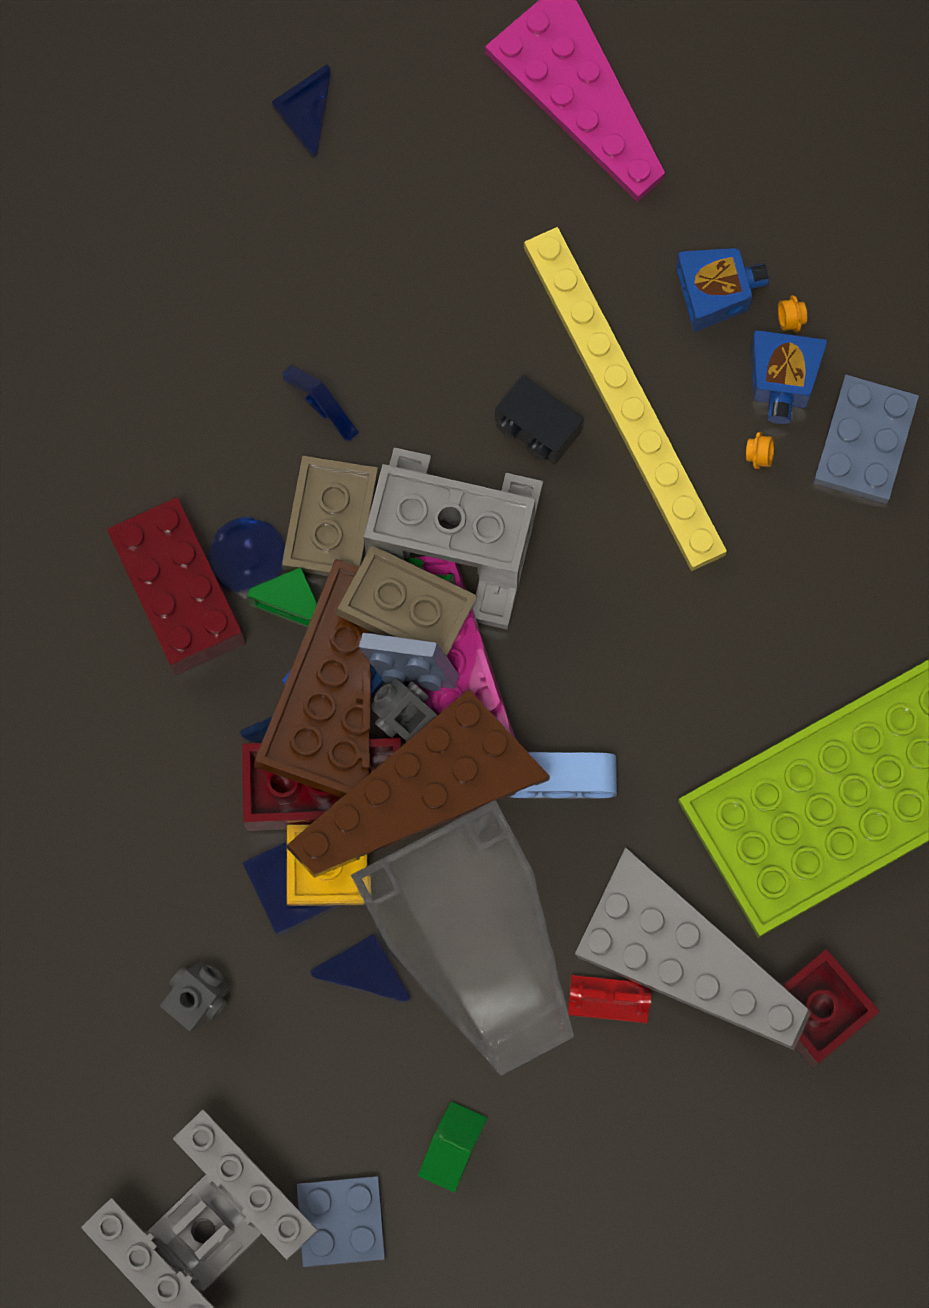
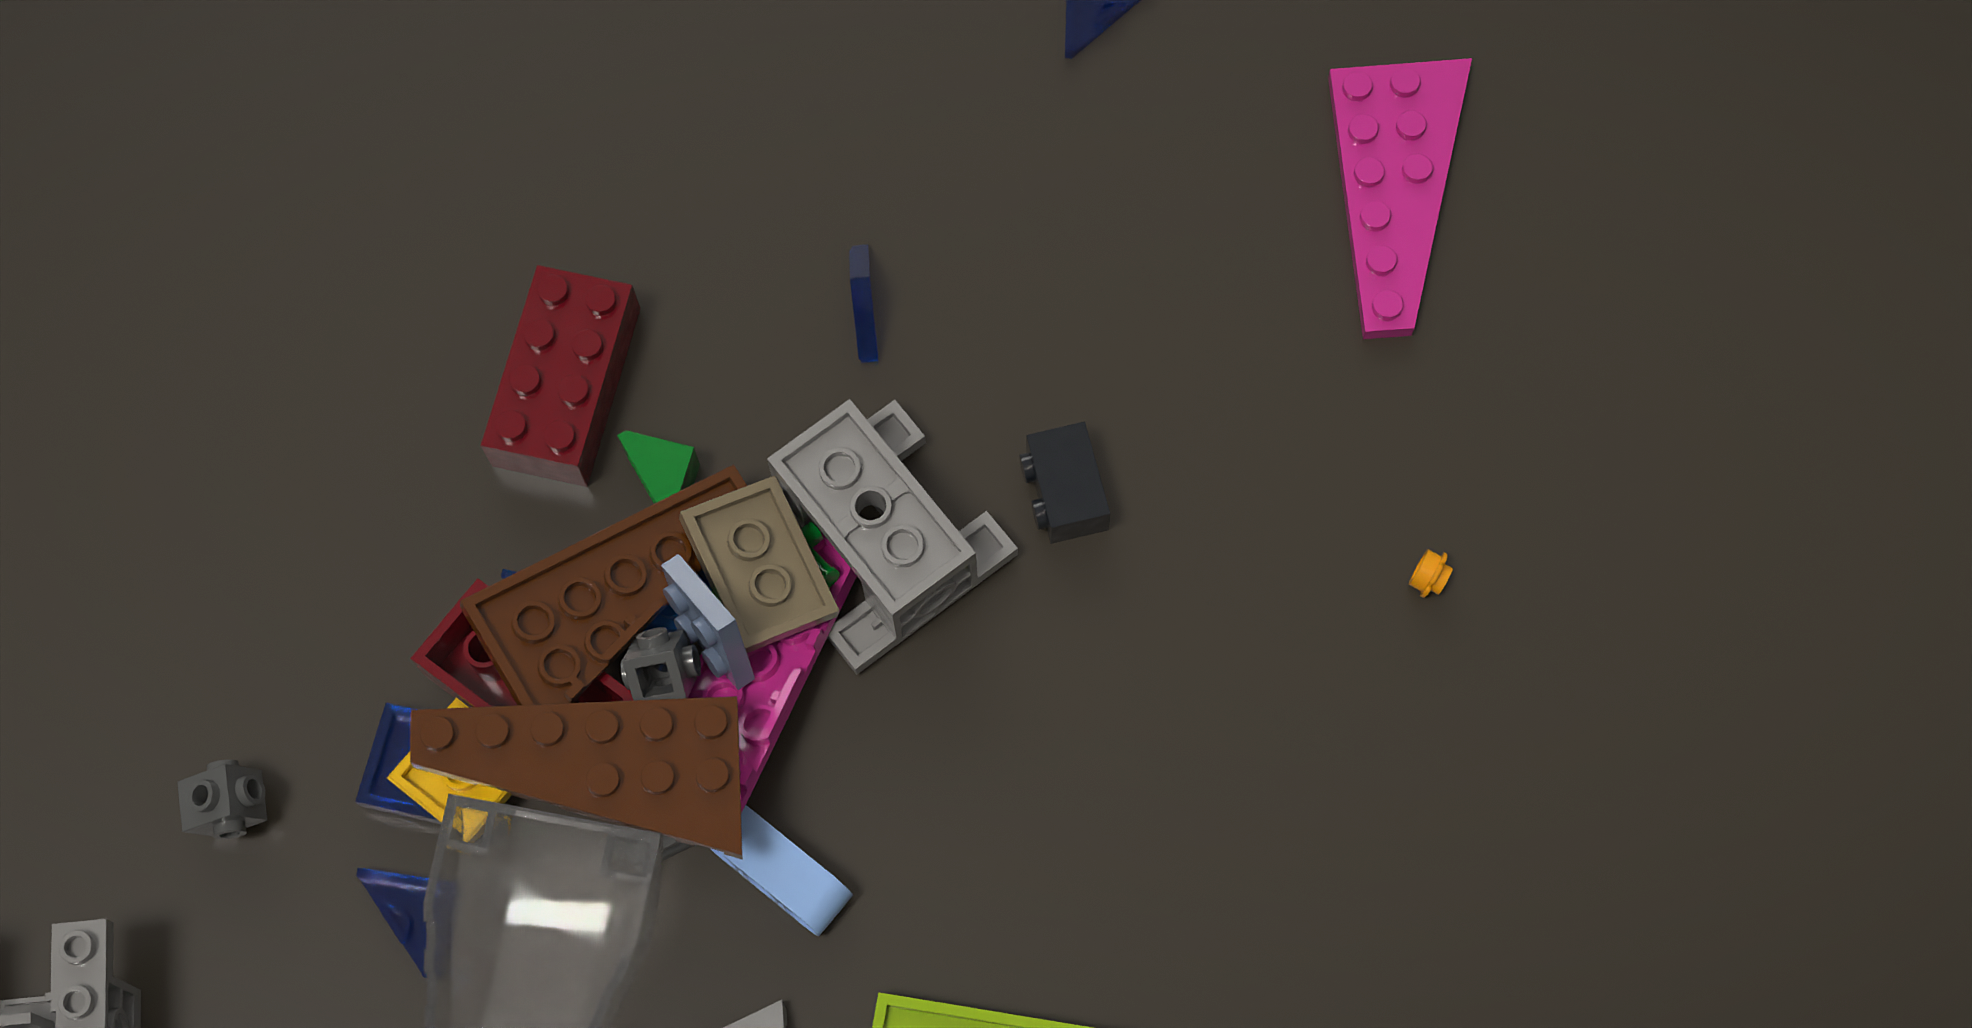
camera: 40 degrees right, 5 degrees down
clear blue tile [209,517,285,594] -> none
dark tan plate [282,456,378,576] -> none
light yellow plate [524,227,727,571] -> none
torso [676,248,769,332] -> none
light orange plate [746,432,774,469] -> none
torso [751,330,827,424] -> none
sand blue plate [813,374,919,504] -> none

